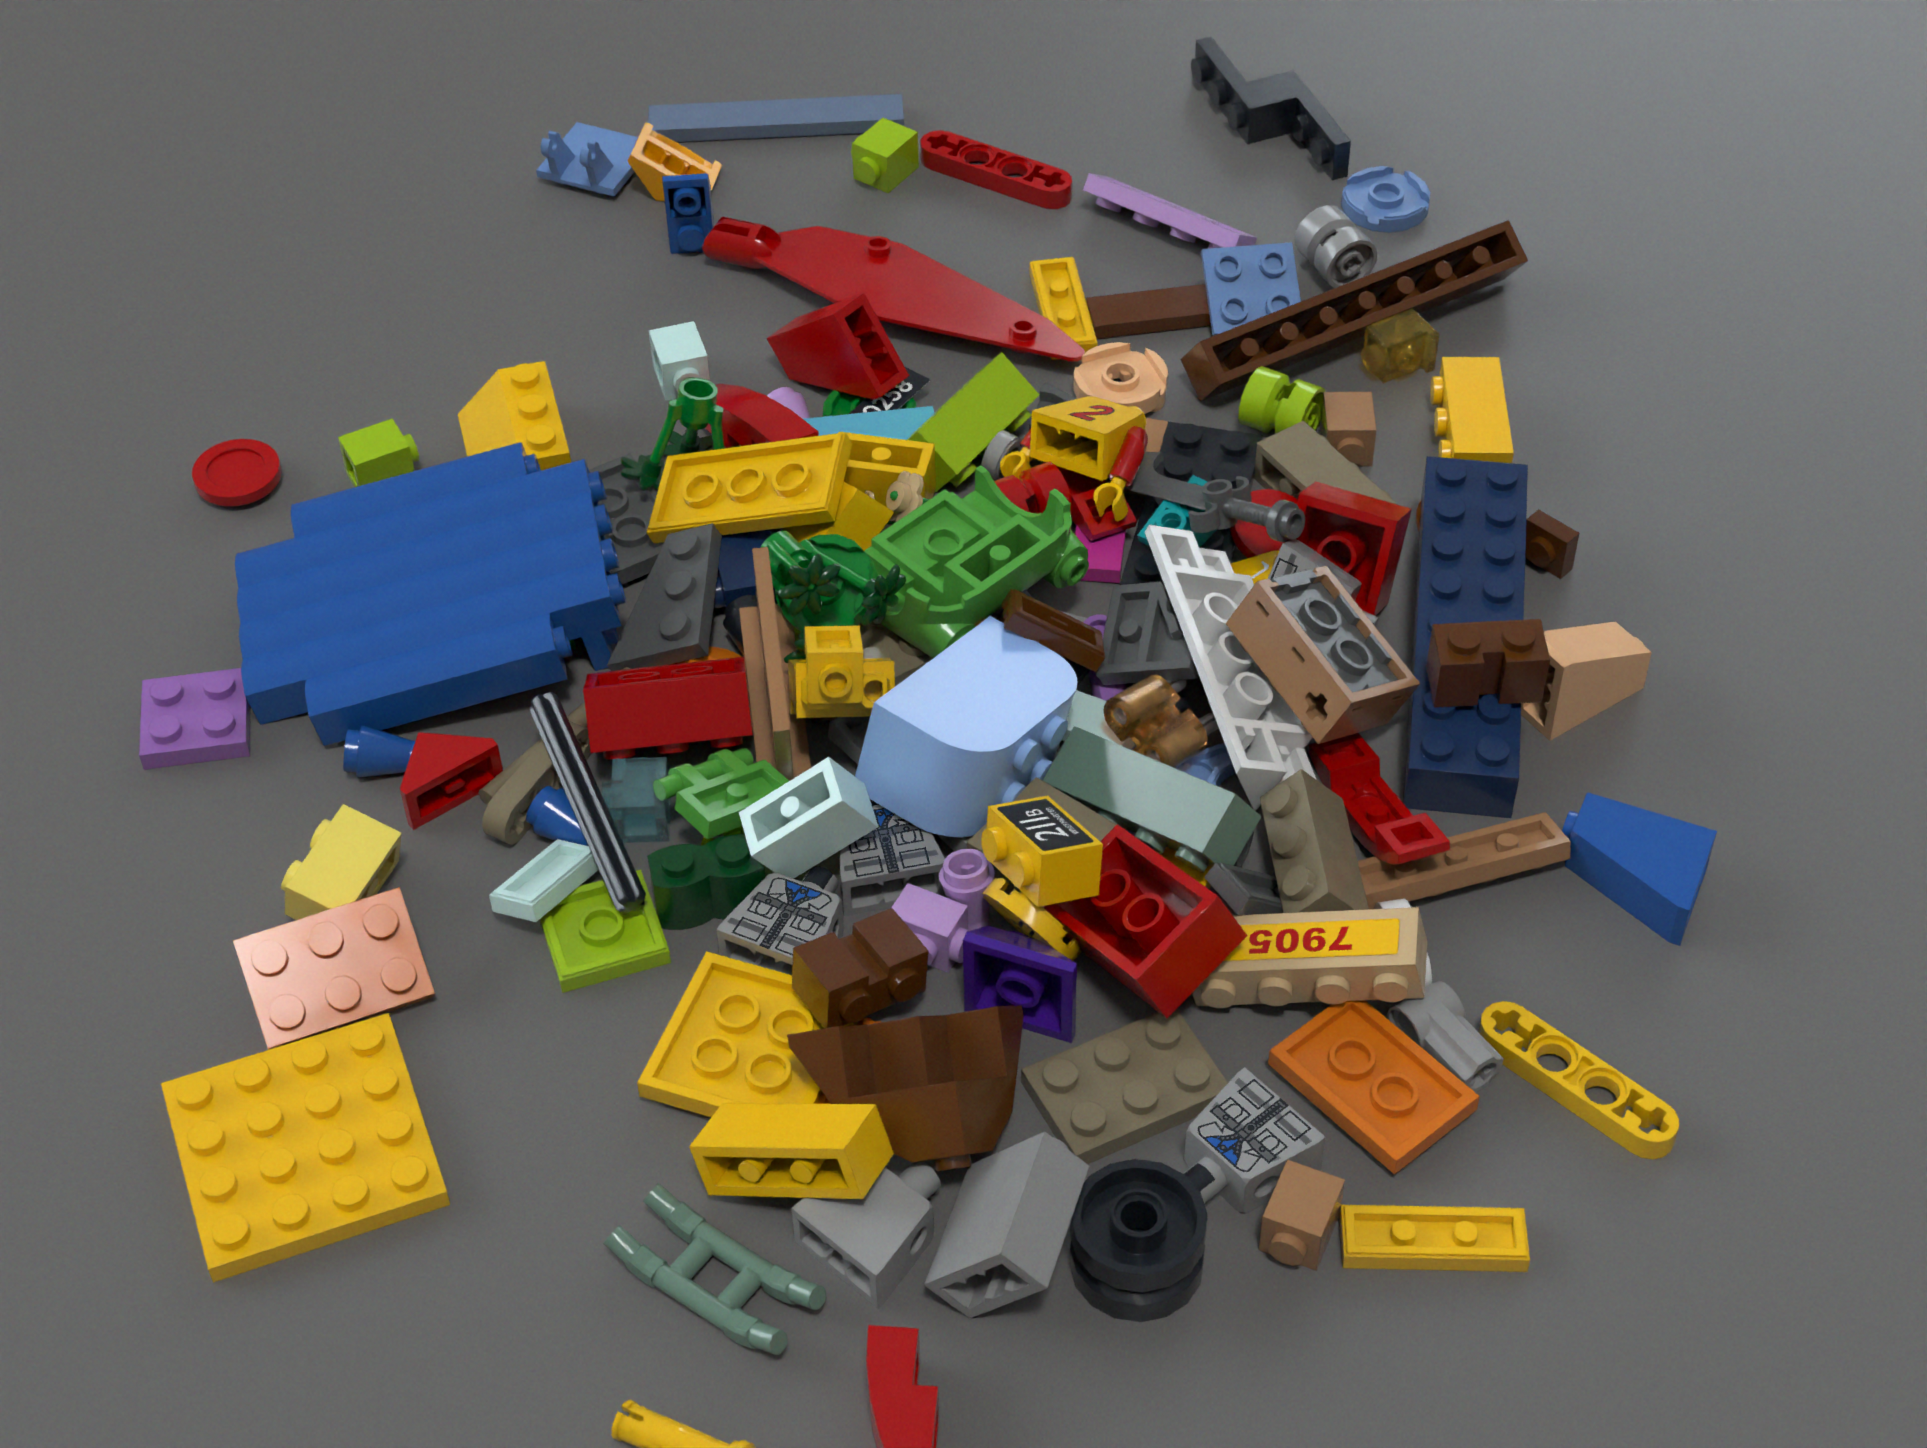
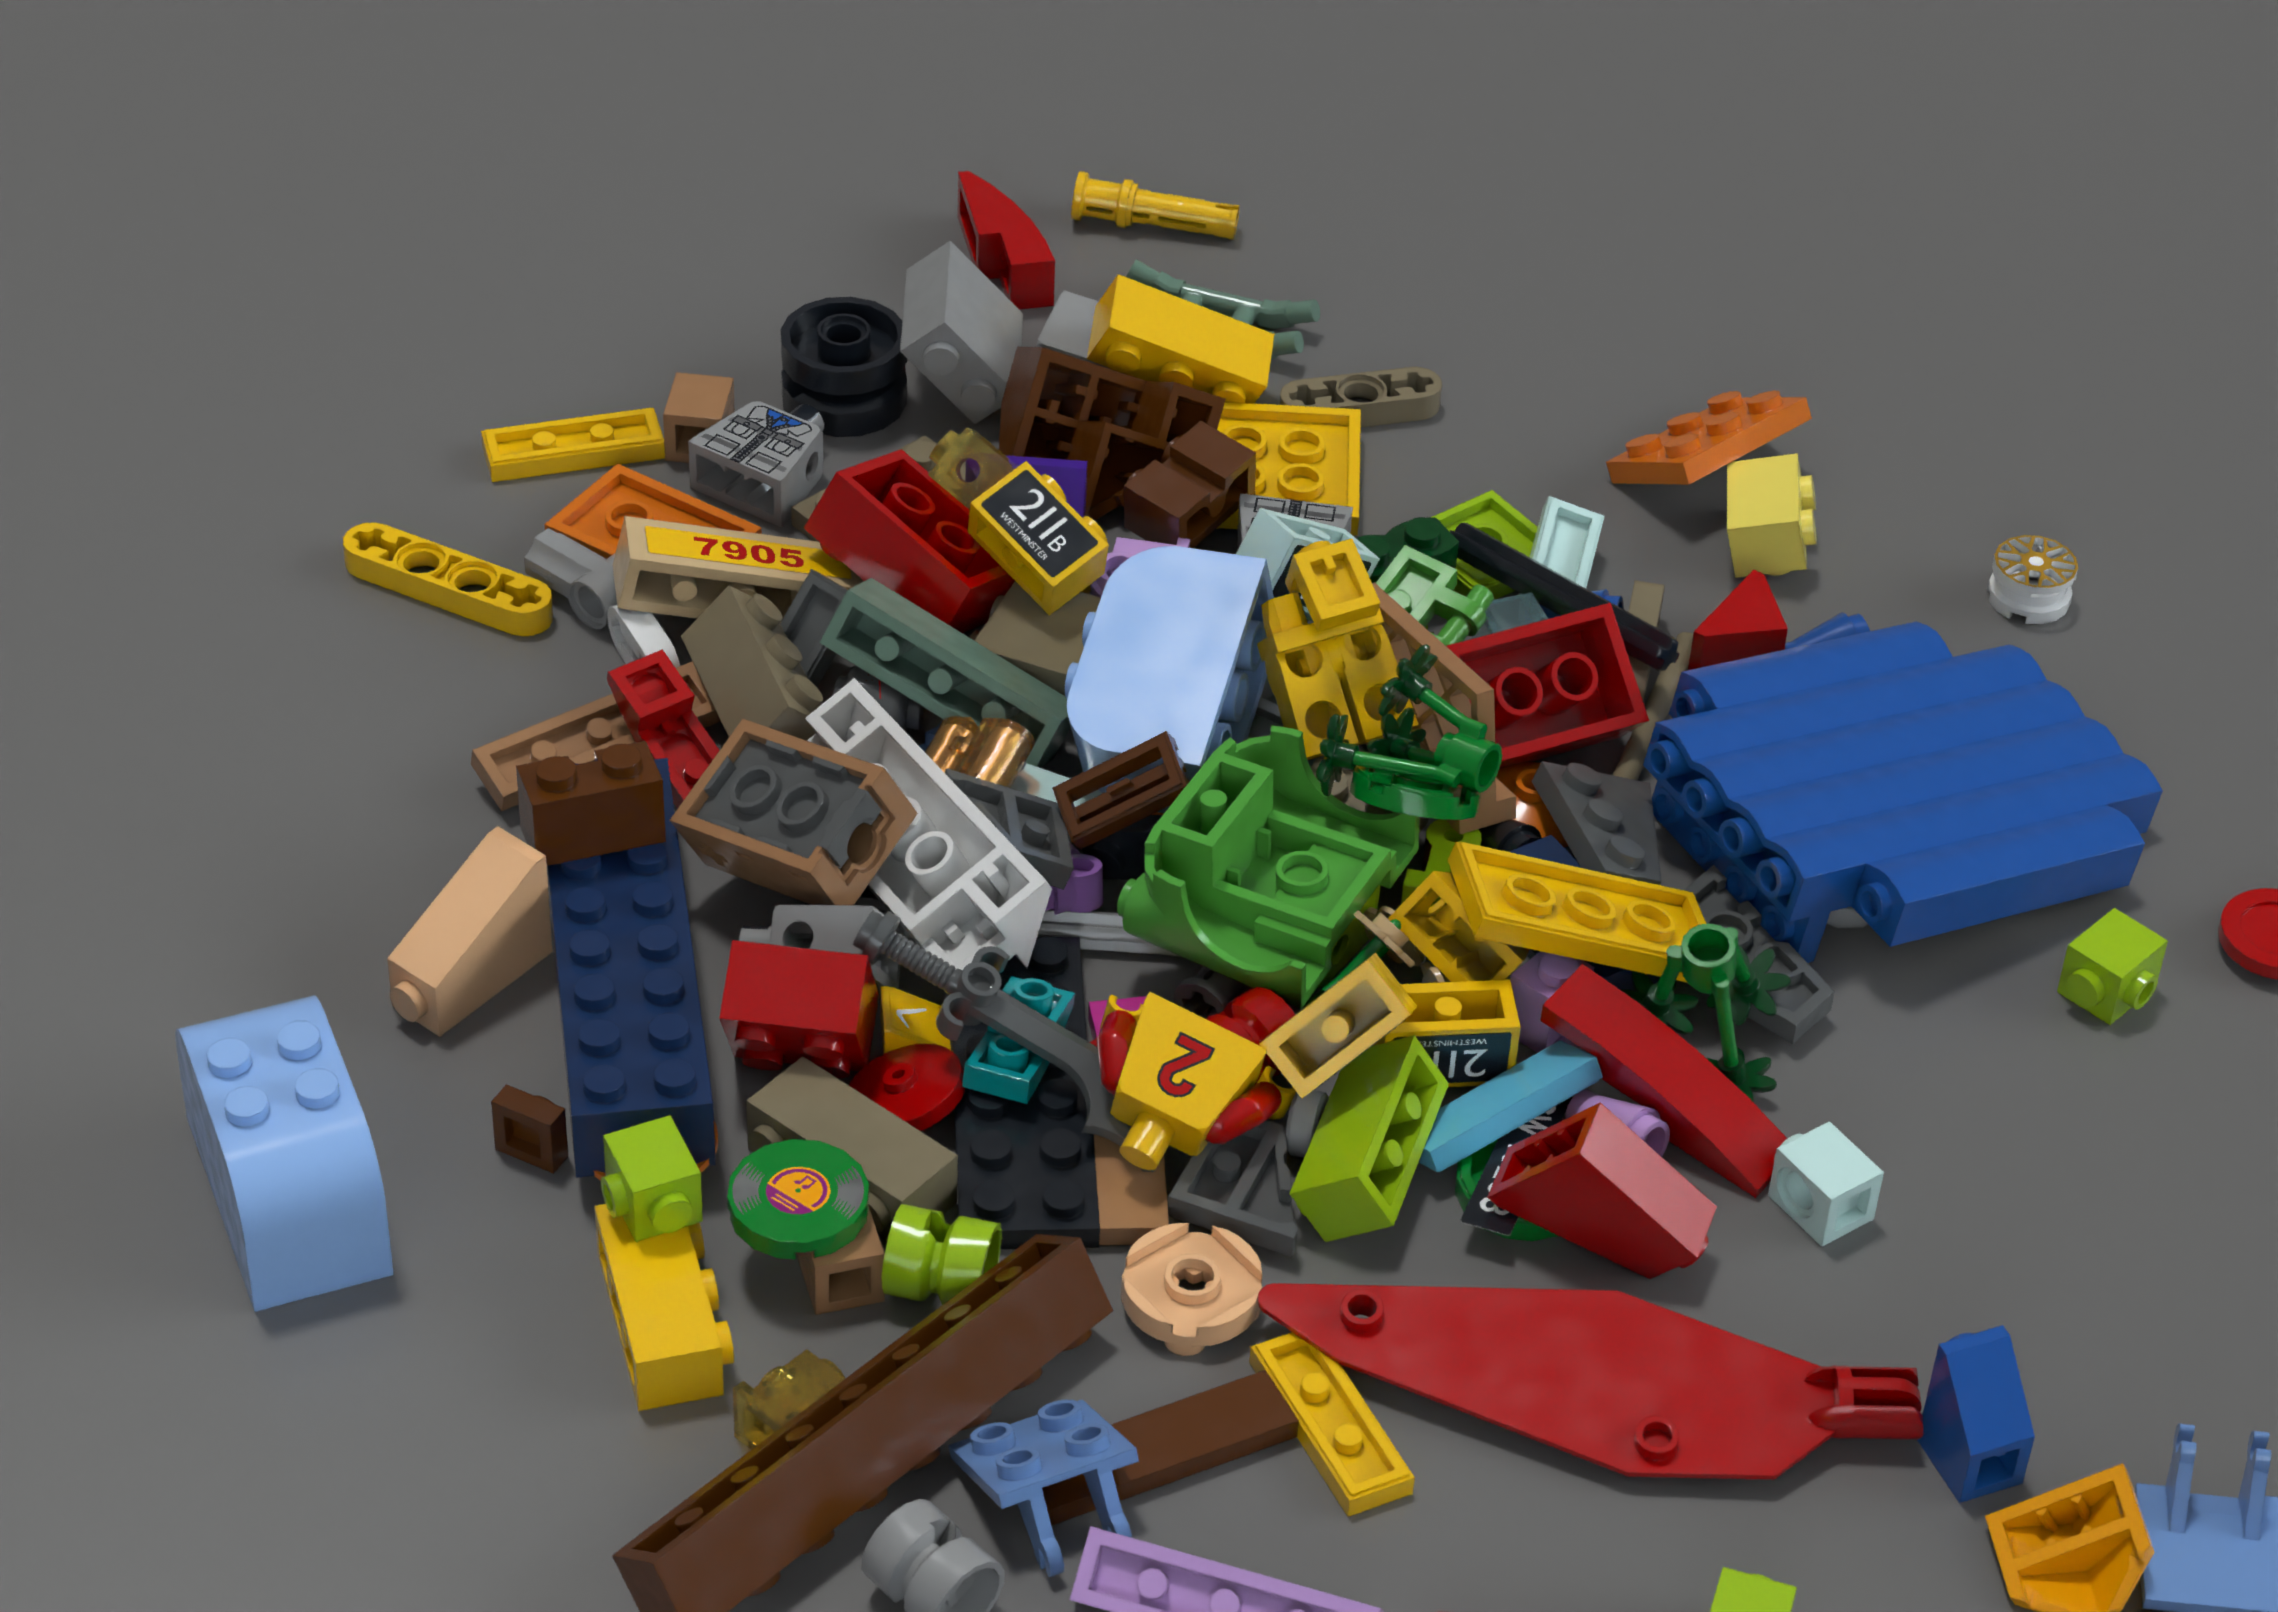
camera: 160 degrees right, 5 degrees down
medium lavender plate [139,668,250,770] -> none
yellow plate [161,1013,450,1282] -> none
yellow slope [458,361,571,471] -> none
blue slope [1562,792,1717,946] -> none
none -> light blue brick [175,995,394,1312]
none -> lime brick [601,1115,703,1242]
none -> green tile [727,1139,869,1259]
none -> clear yellow brick [928,427,1018,510]
none -> yellow brick [1260,953,1418,1098]
none -> dark tan beam [1279,367,1442,427]
none -> white wheel [1987,535,2078,625]

